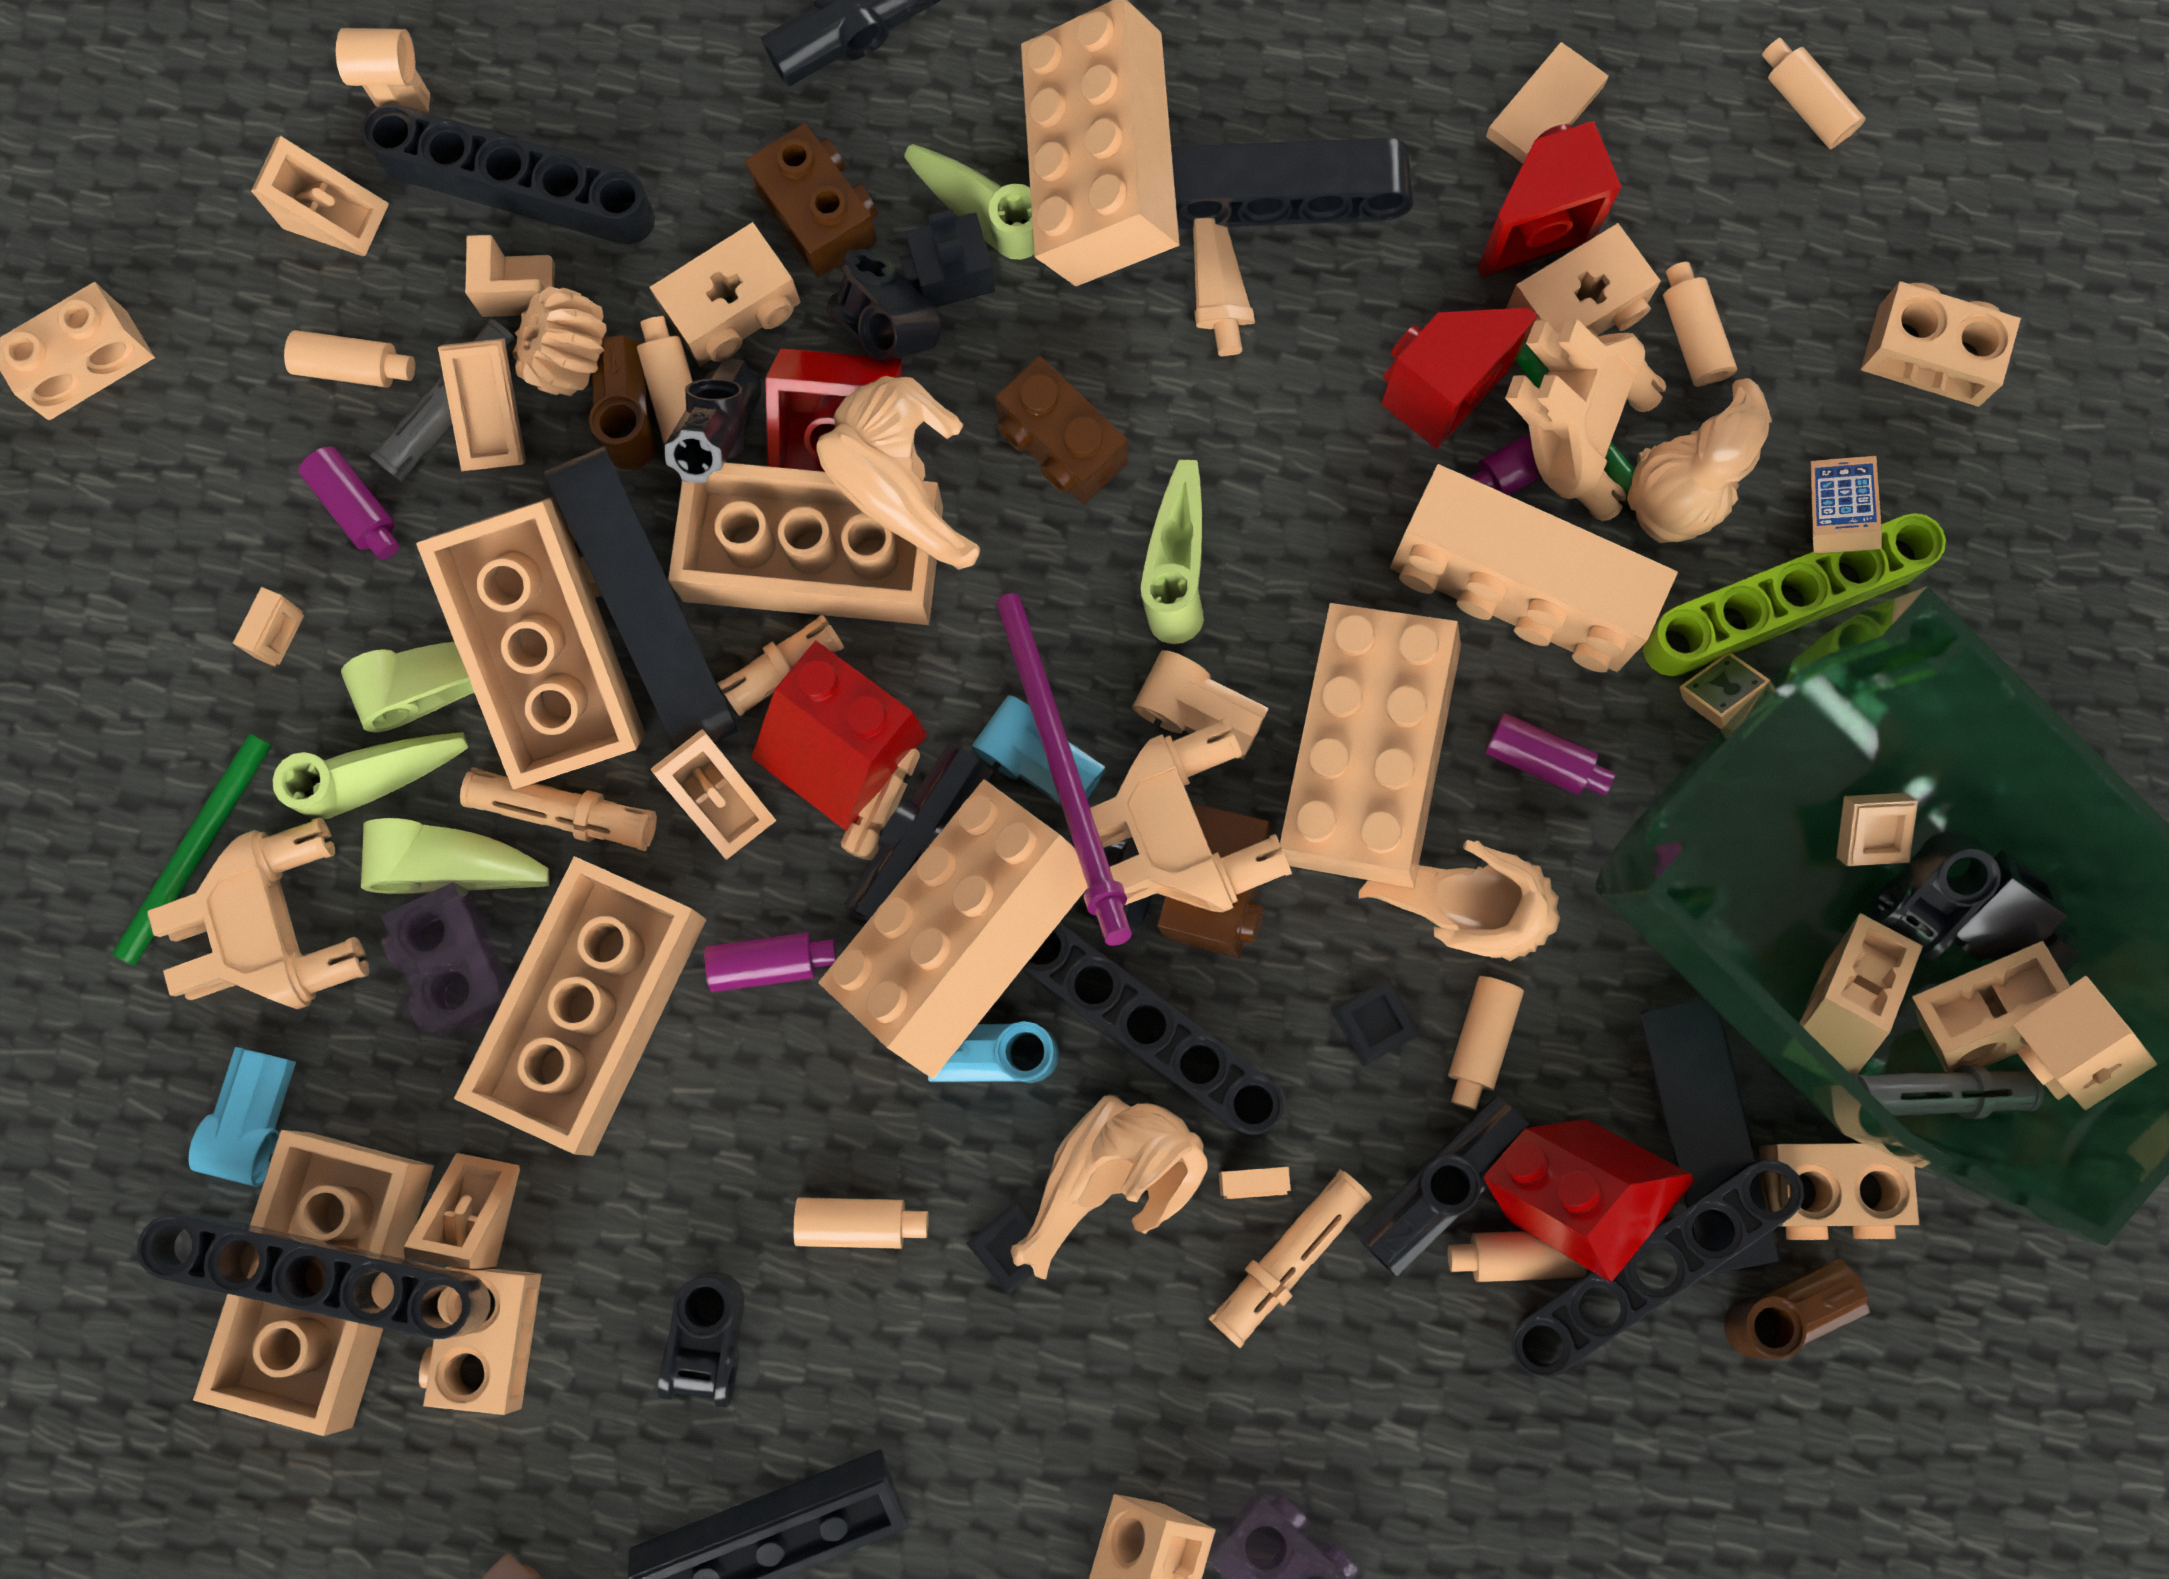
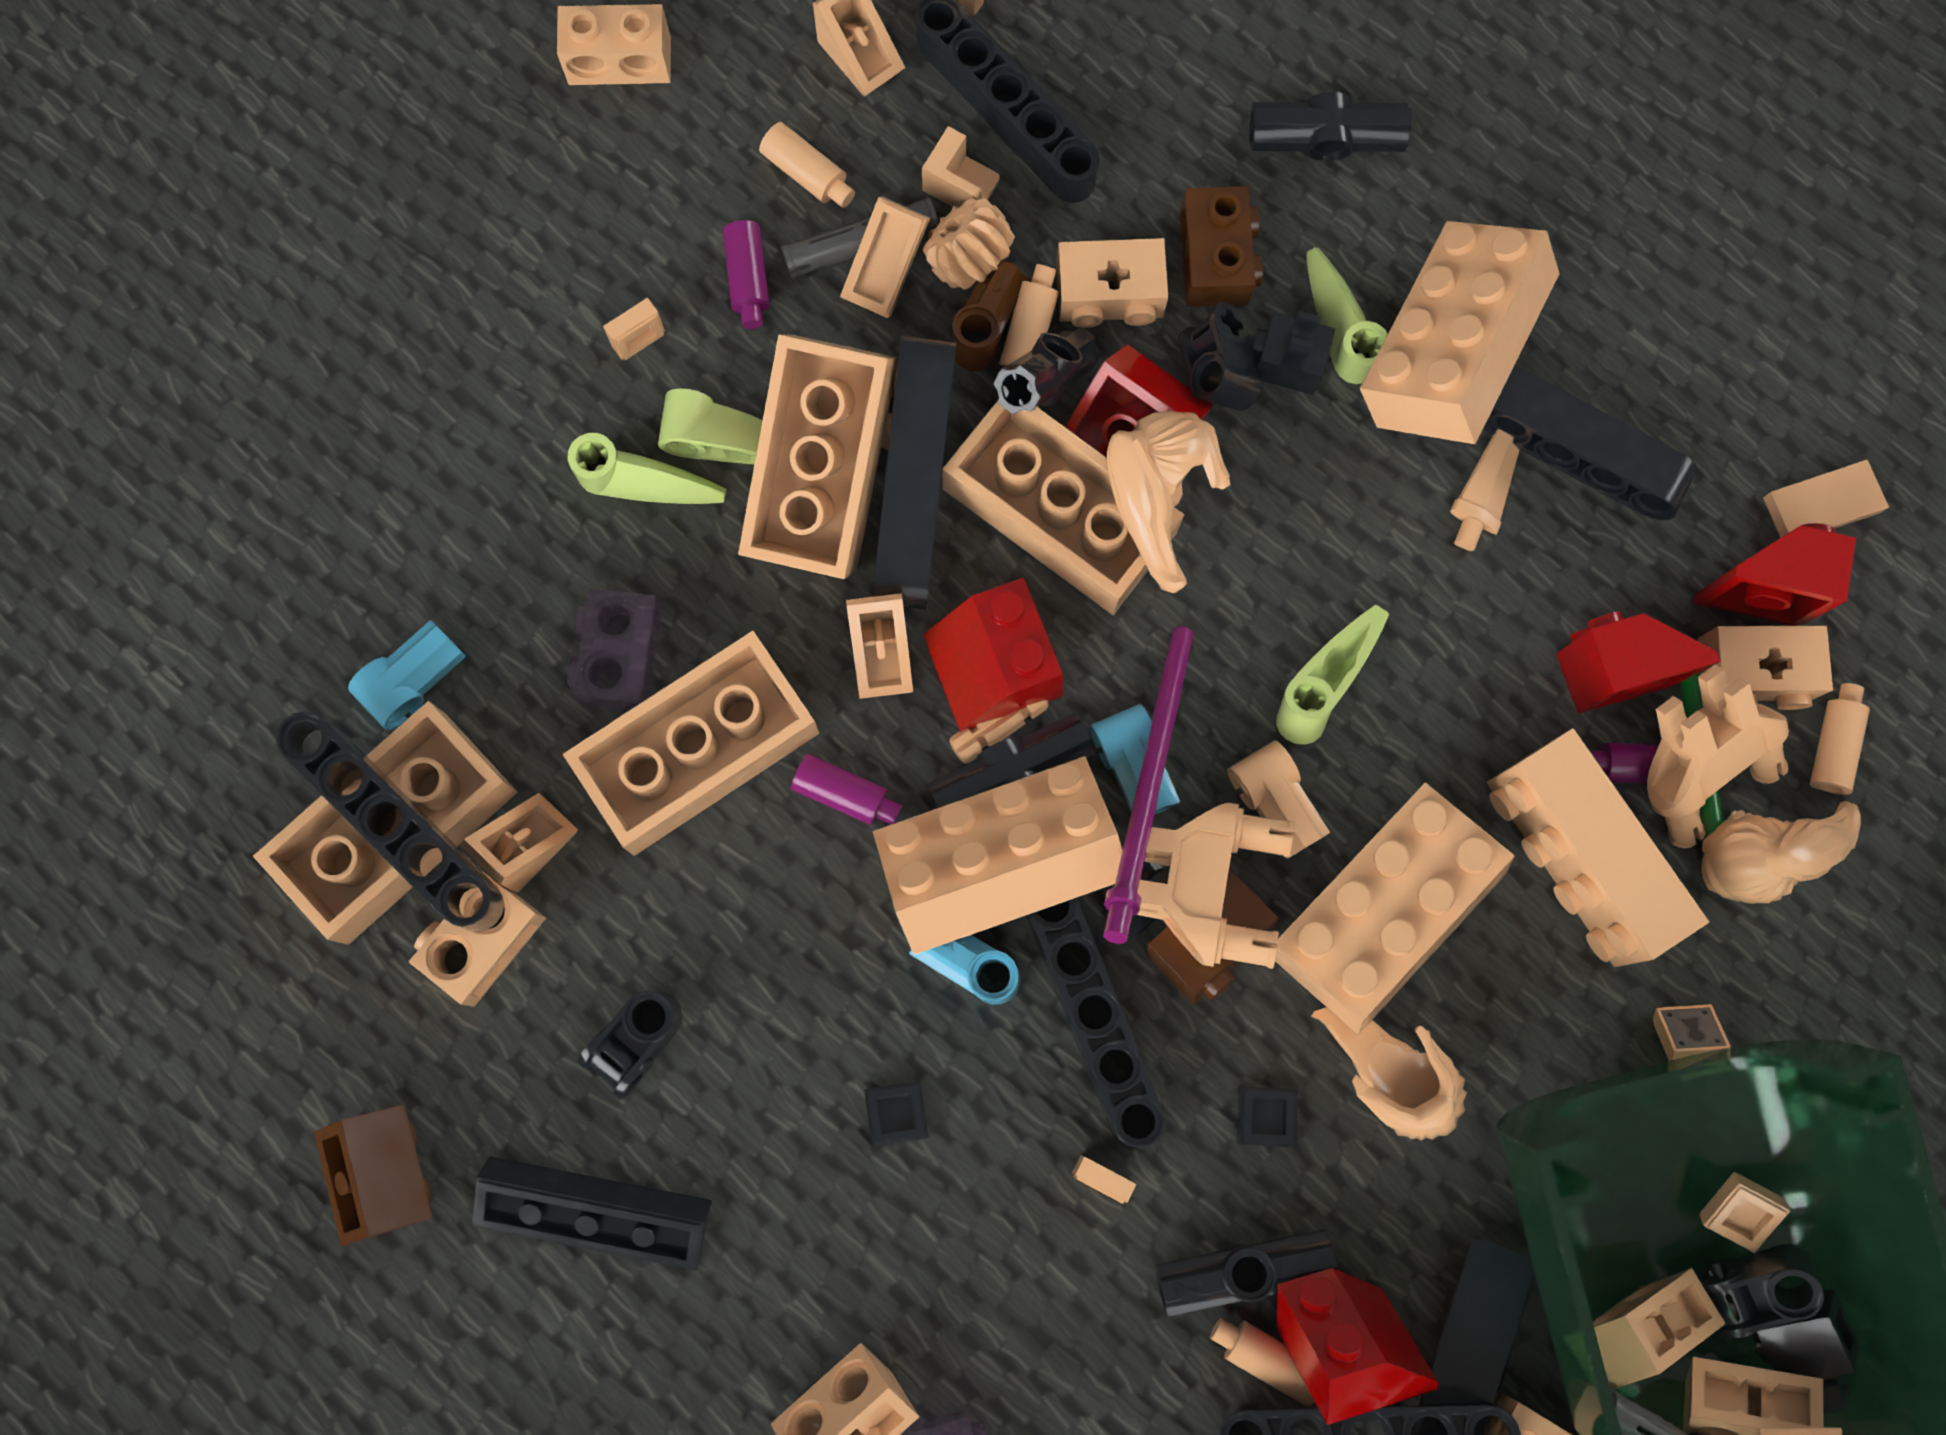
camera: 25 degrees right, 0 degrees up
green bar [111,733,272,966] -> none
light nougat connector [147,818,370,1009] -> none
yellowish green piece [361,818,550,894] -> none
light nougat pin [460,767,657,851] -> none
light nougat pin [717,614,845,716] -> none
light nougat cylinder [794,1198,929,1249] -> none
reddish brown brick [995,356,1128,505] -> none
light nougat hair [1010,1094,1208,1279] -> none
light nougat pin [1208,1169,1372,1348] -> none
light nougat cylinder [1448,976,1524,1111] -> none
magenta cylinder [1484,712,1616,796] -> none
lime beam [1643,513,1946,676] -> none
tile [1811,456,1882,553] -> none

